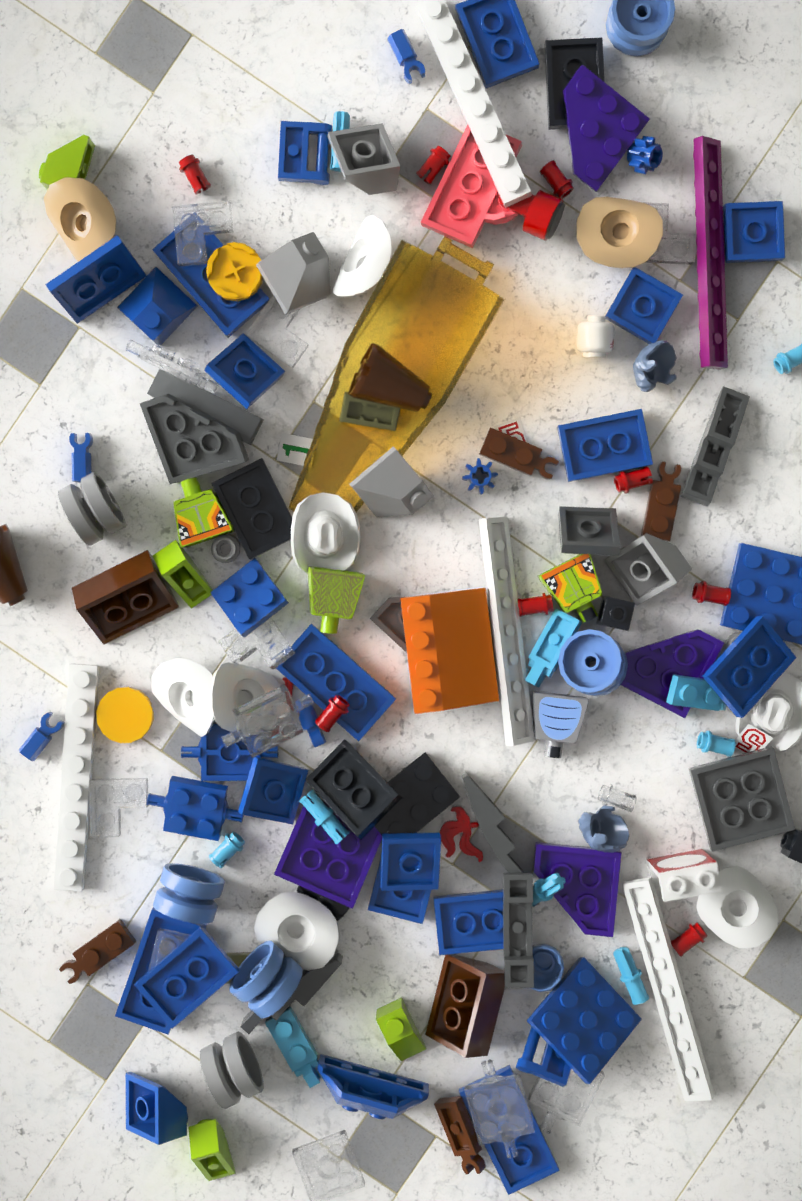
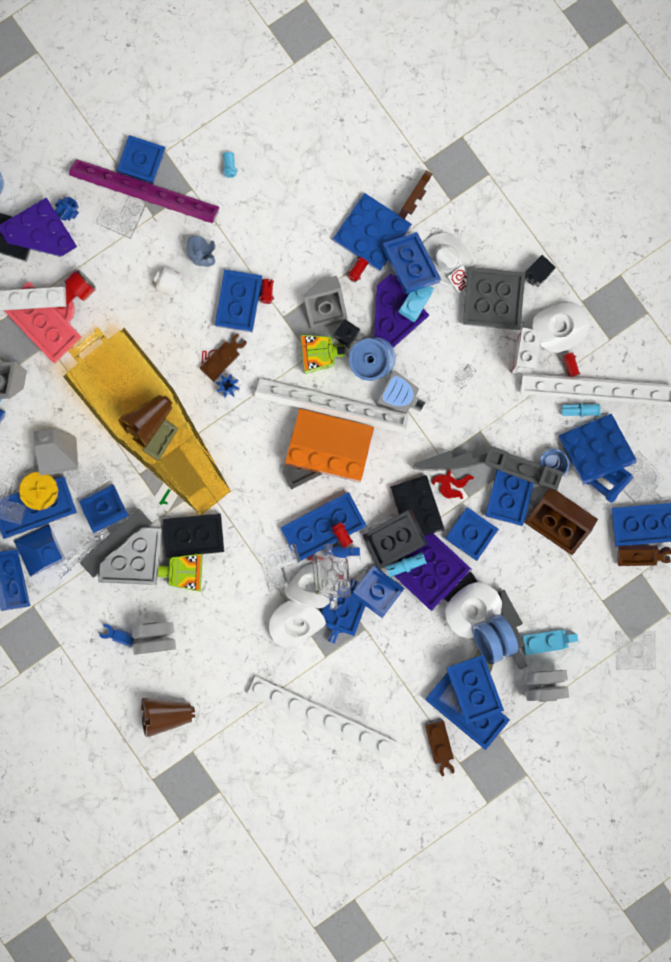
camera: 70 degrees left, 5 degrees down
blue bar [19,711,65,761] -> none
reddish brown slope [72,550,179,645] -> none
yellow tile [96,687,154,743] -> none
blue slope [126,1072,188,1145] -> none
blue plate [147,776,244,841] -> none
lime slope [153,540,213,609] -> none
medium blue wheel [153,863,225,924] -> none
lime slope [188,1119,235,1181] -> none
medium azure pin [209,831,245,868] -> none
blue plate [210,558,289,638] -> none
light grey plate [211,535,240,563] -> none
white hat [291,492,360,574] -> none
lime torso [308,566,365,634] -> none
blue wedge [317,1054,429,1119] -> none
white hat [333,215,392,297] -> none
light grey slope [350,446,434,517] -> none
lime slope [376,997,426,1061] -> none
blue plate [380,833,441,891] -> none
red pin [416,146,451,185] -> none
clear plate [464,1059,535,1158] -> none
red pin [517,593,554,617] -> none
medium azure hinge [525,608,582,688] -> none
medium azure axle [532,873,566,907] -> none
dark purple plate [533,842,622,937] -> none
red pin [540,160,574,199] -> none
dark grey plate [558,506,621,555] -> none
tan hat [576,197,663,268] -> none
sand blue hair [578,806,629,853] -> none
blue plate [605,267,683,344] -> none
reddish brown plate [641,462,681,541] -> none
dark grey slope [681,386,750,507] -> none
medium azure pin [697,731,736,757] -> none

